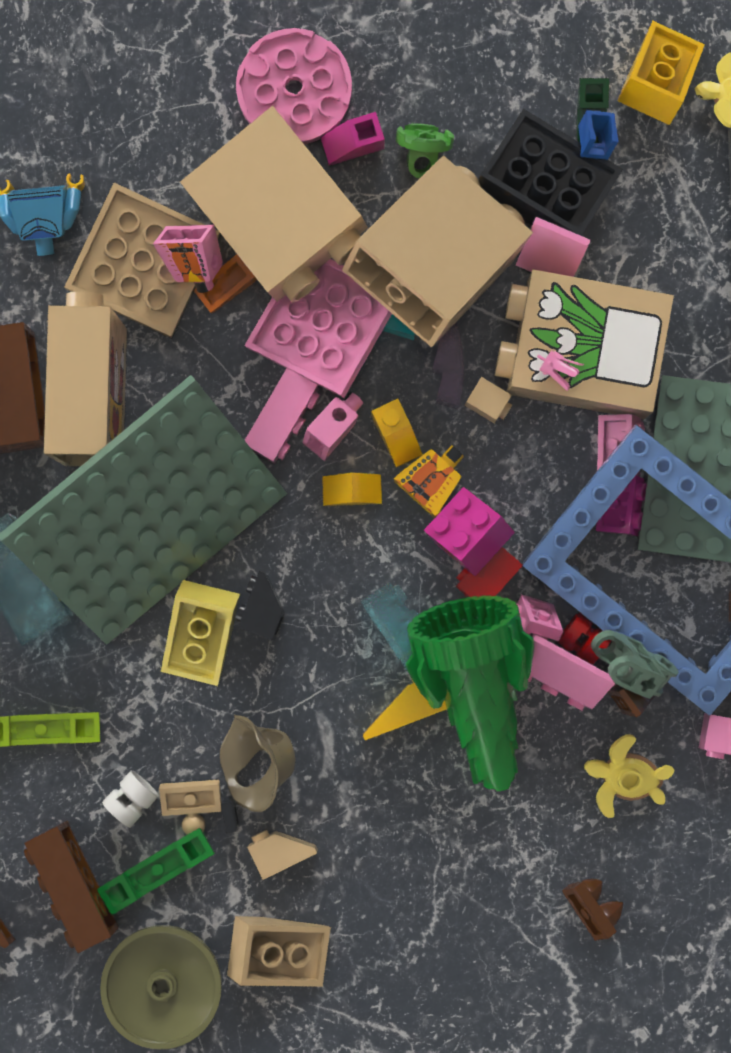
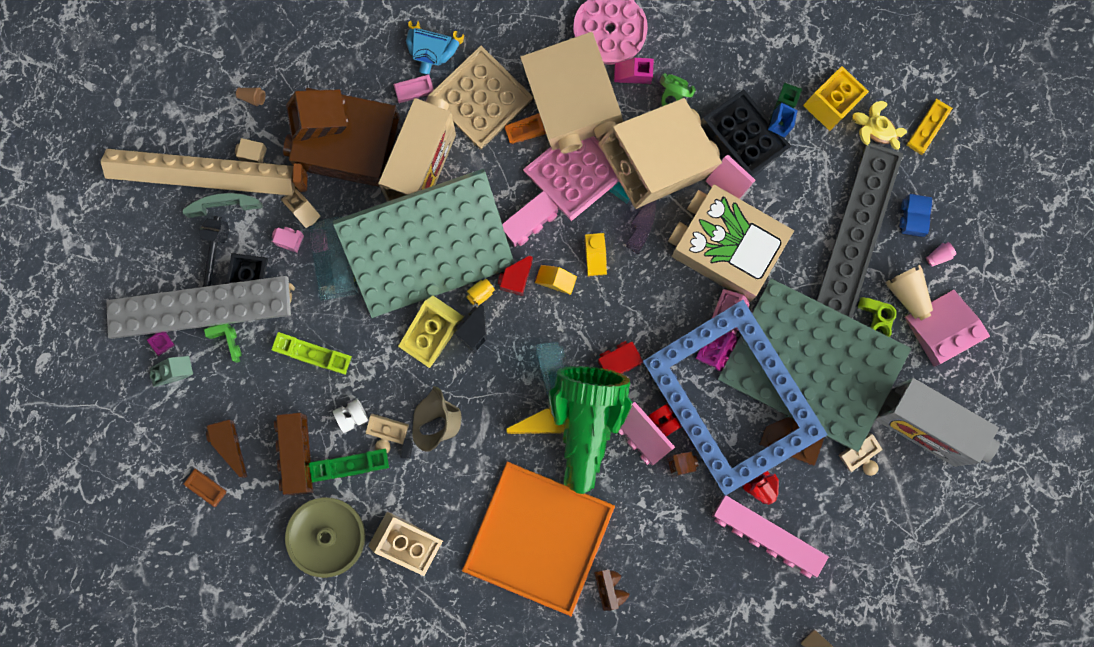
camera: 20 degrees right, 5 degrees down
bright pink torso [153,225,223,293] -> none
tan slope [247,830,318,880] -> none
bright pink torso [302,392,363,461] -> none
torso [394,445,464,518] -> none
dark pink brick [424,487,515,576] -> none
tan brick [465,377,512,424] -> none
bright pink bracket [517,594,563,641] -> none
bright pink piece [537,350,584,391] -> none
light yellow animal [584,734,675,818] -> none
sand green piece [591,630,679,699] -> none
none -> bright pink tile [393,75,434,103]
none -> orange tile [462,462,615,616]
none -> yellow brick [466,278,495,306]
none -> red slope [498,256,533,296]

